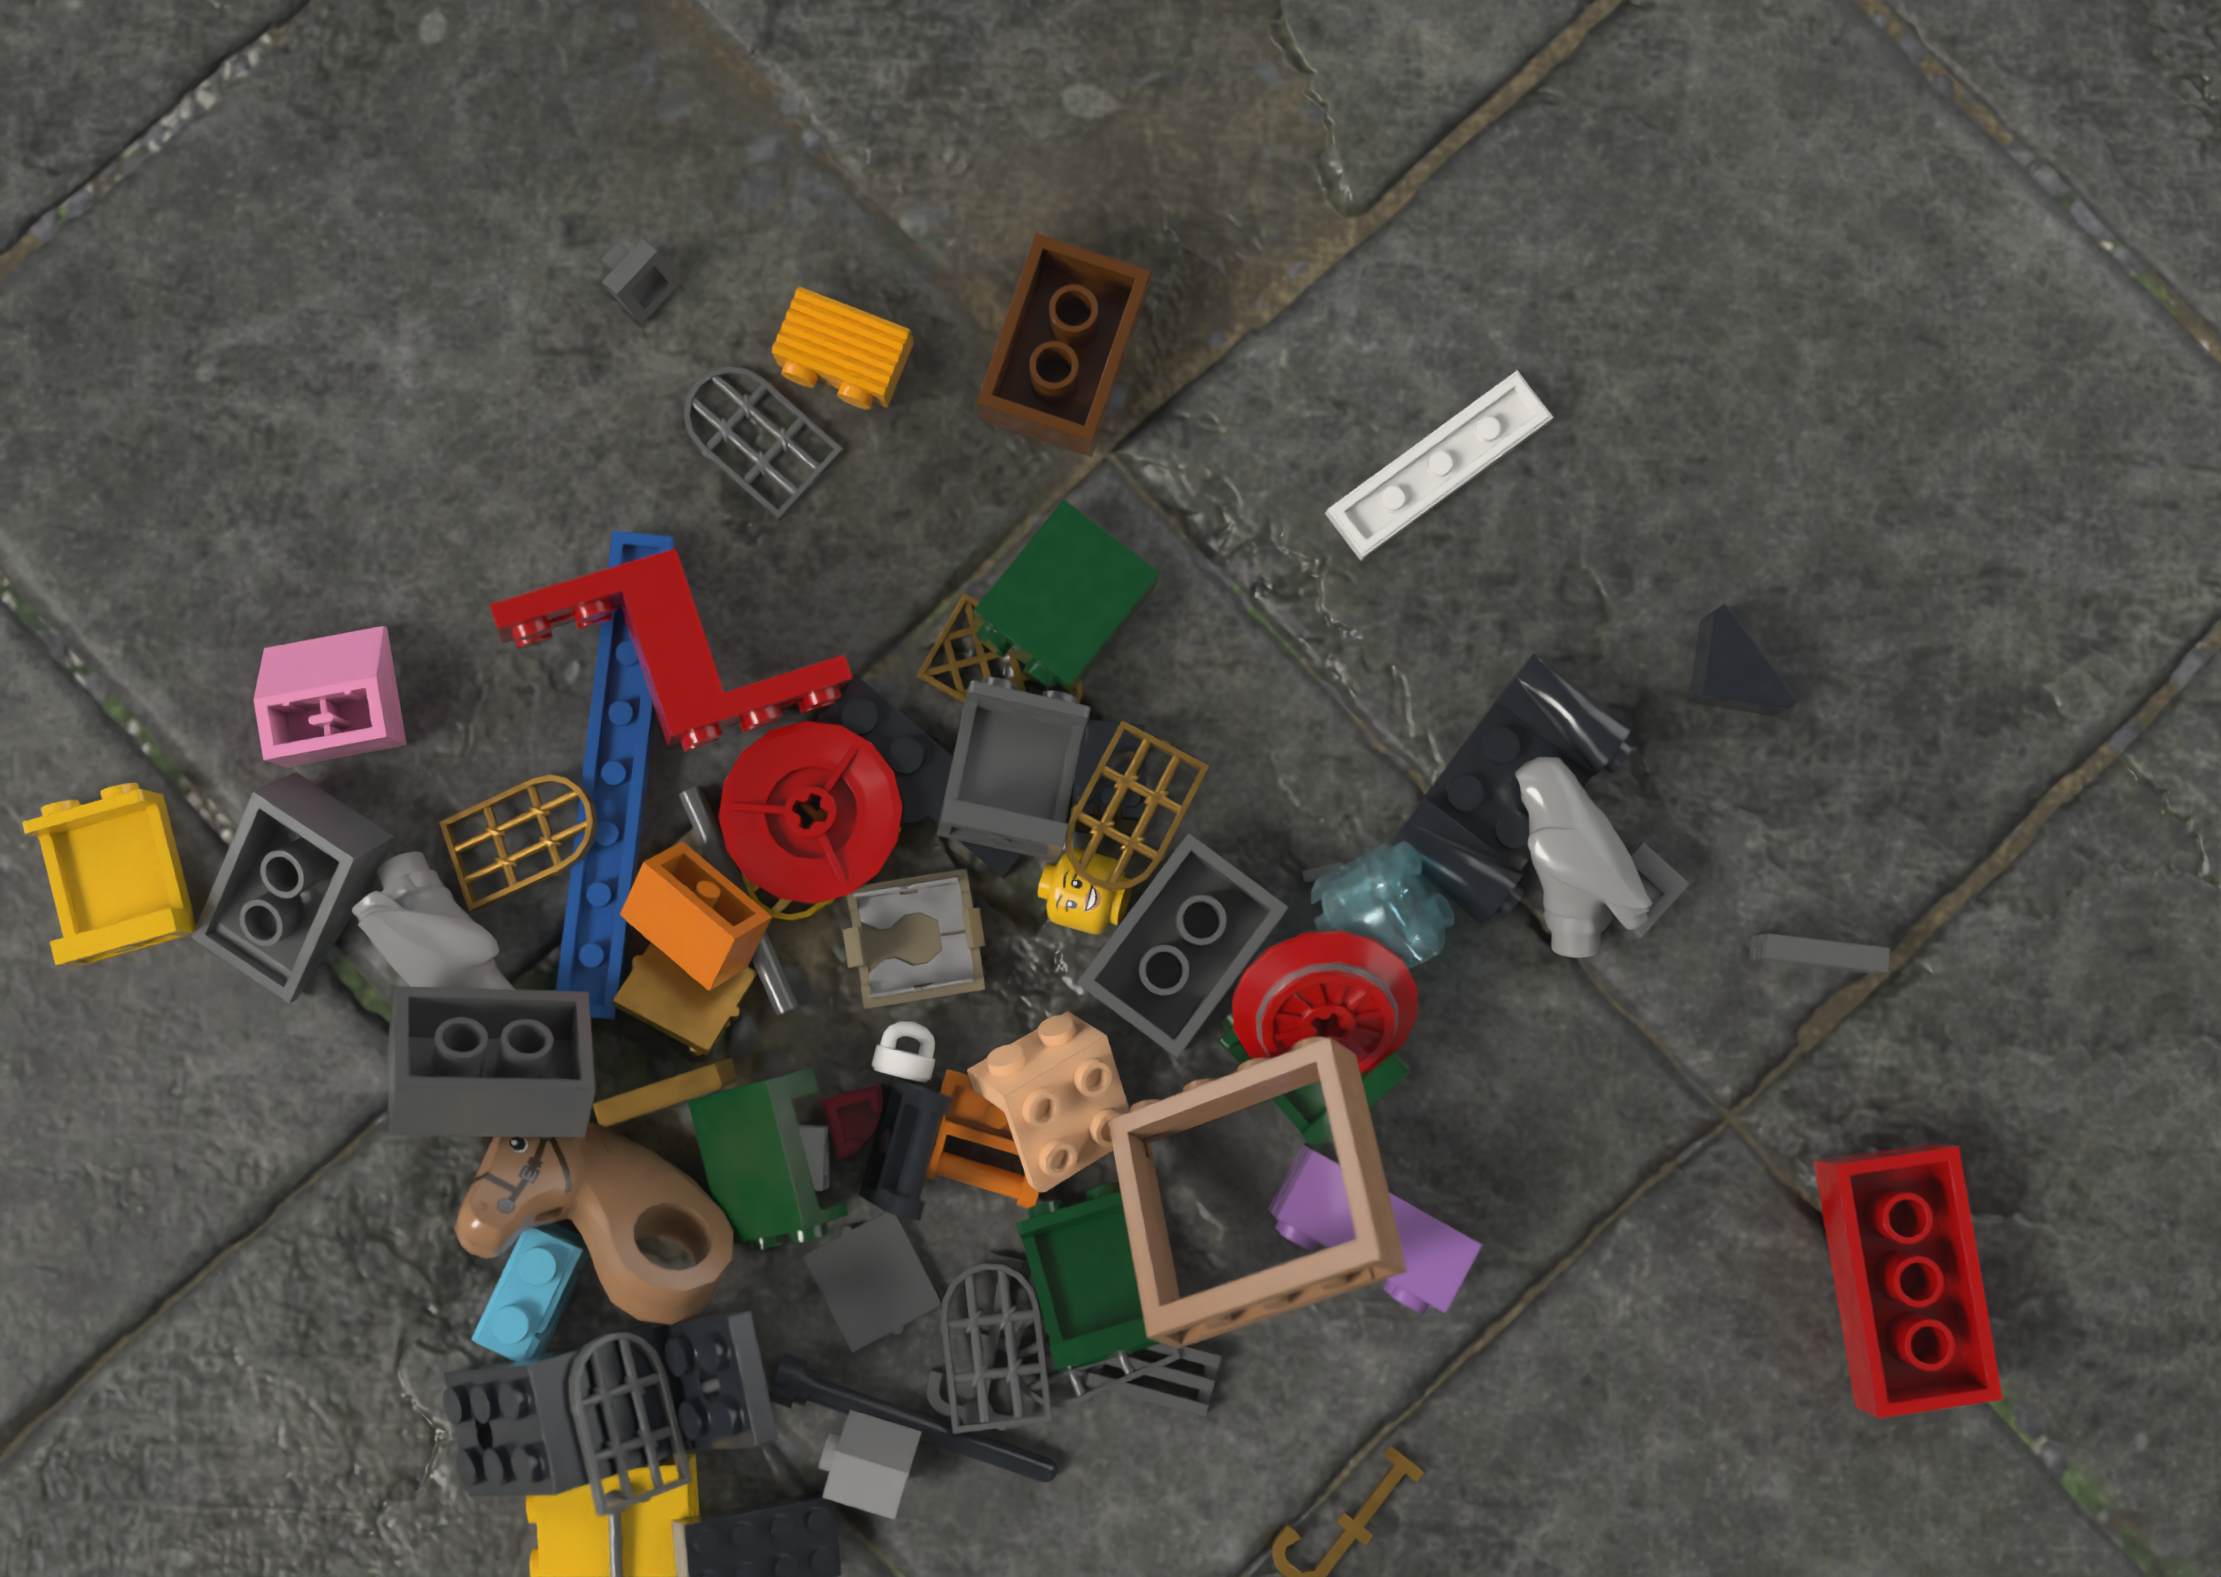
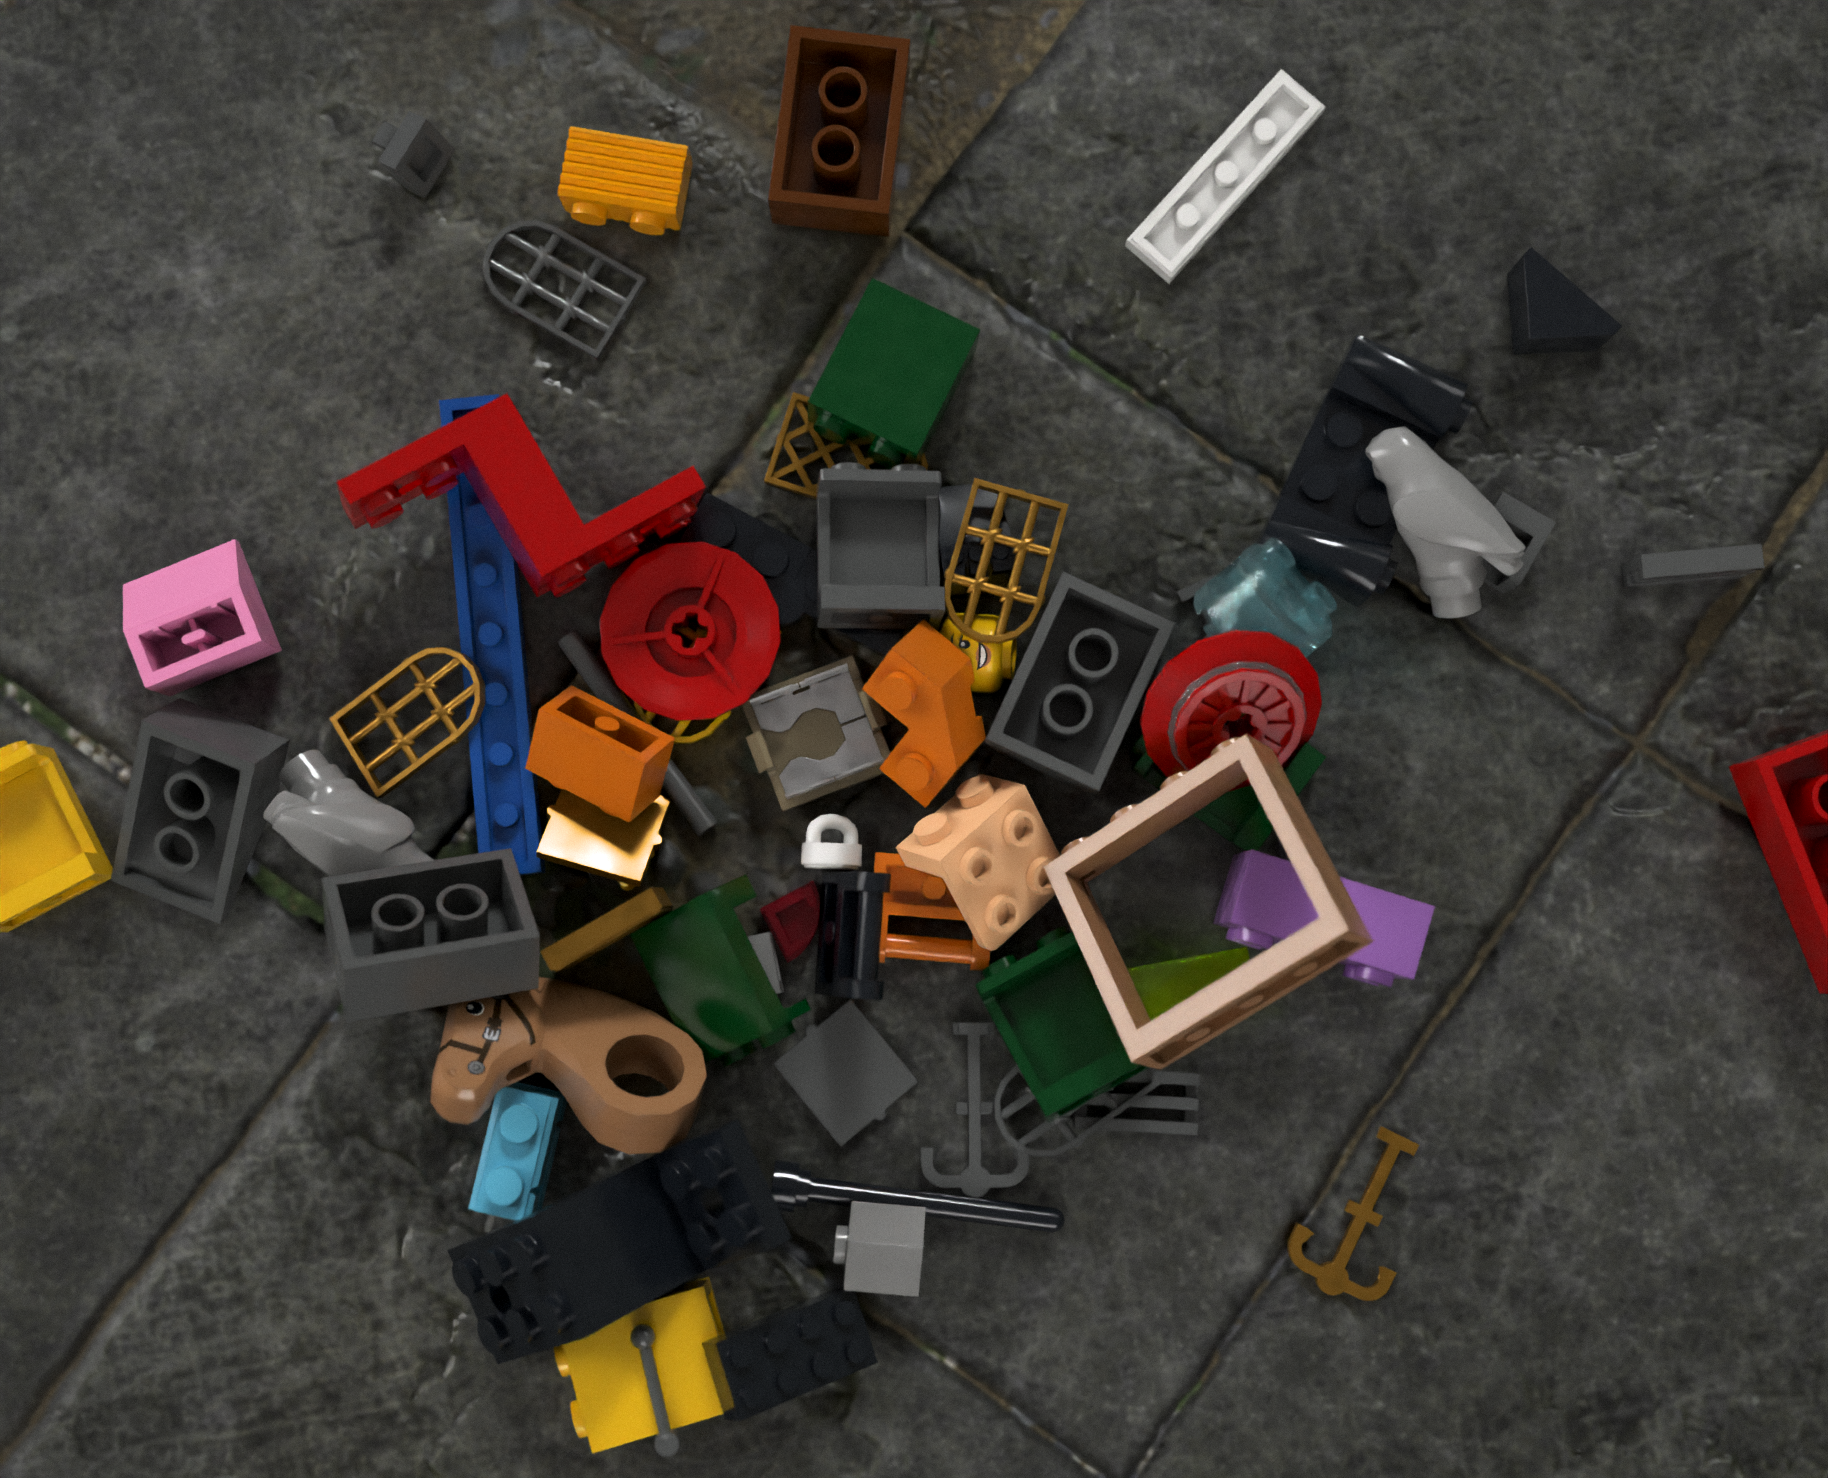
camera: 10 degrees left, 0 degrees up
dark grey window [568,1332,692,1516] -> none
dark grey window [939,1263,1053,1434] -> none
none -> orange brick [862,619,986,808]
none -> clear neon green tile [1127,947,1250,1021]

